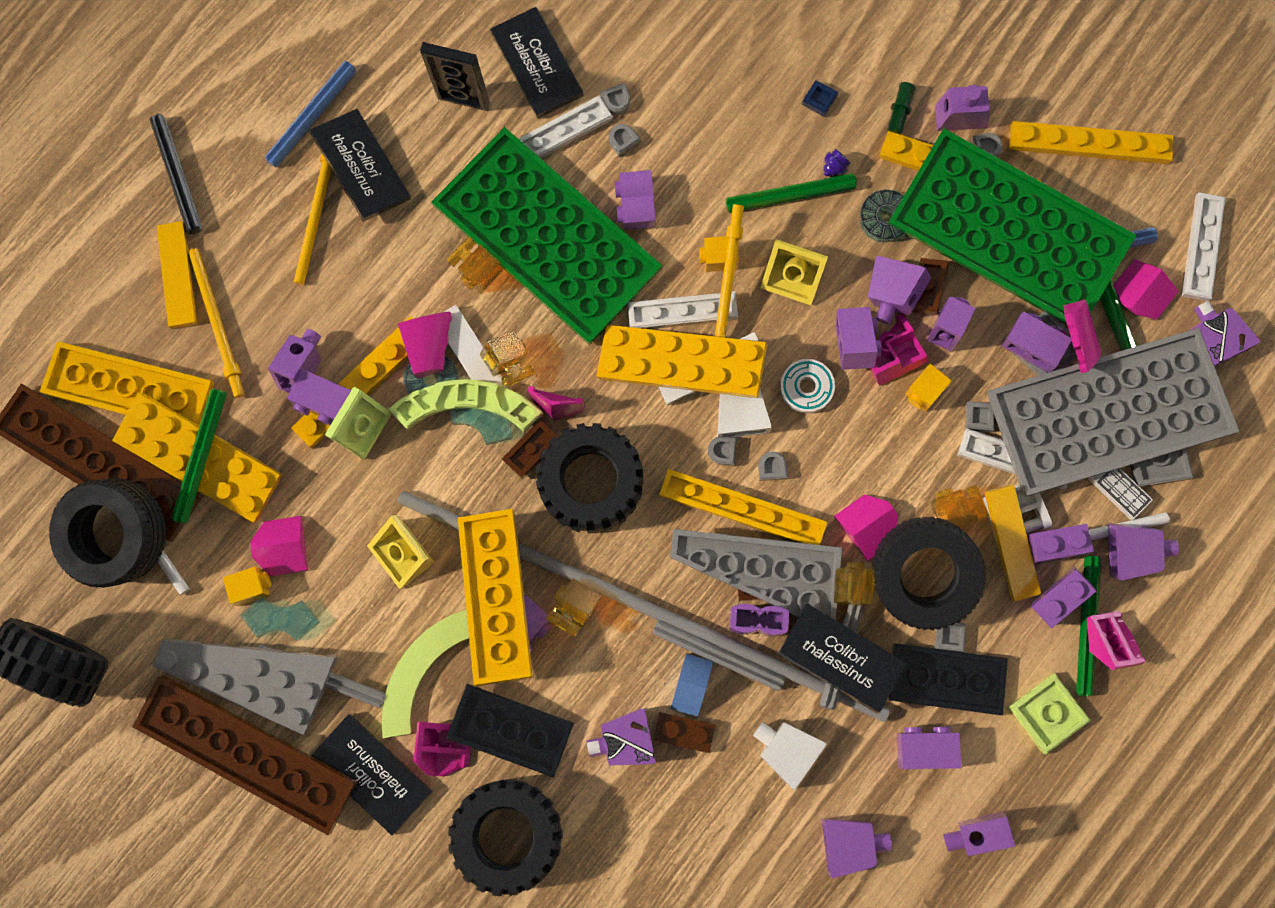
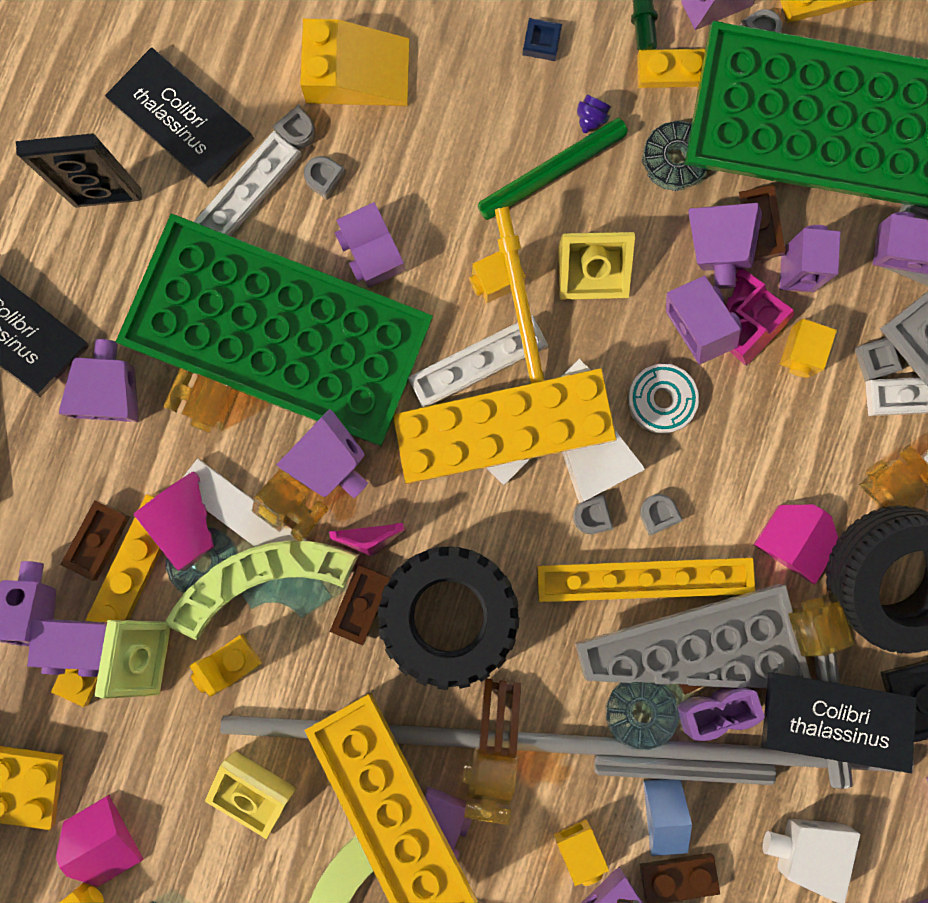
camera: 30 degrees left, 5 degrees up
none -> medium lavender torso [59,339,139,422]
none -> reddish brown plate [60,500,130,581]
none -> yellow bracket [190,634,262,697]
none -> medium lavender torso [276,409,368,498]
none -> yellow slope [300,18,410,106]
none -> reddish brown tile [478,679,521,758]
none -> yellow brick [554,819,609,886]
none -> clear light blue tile [605,682,679,751]

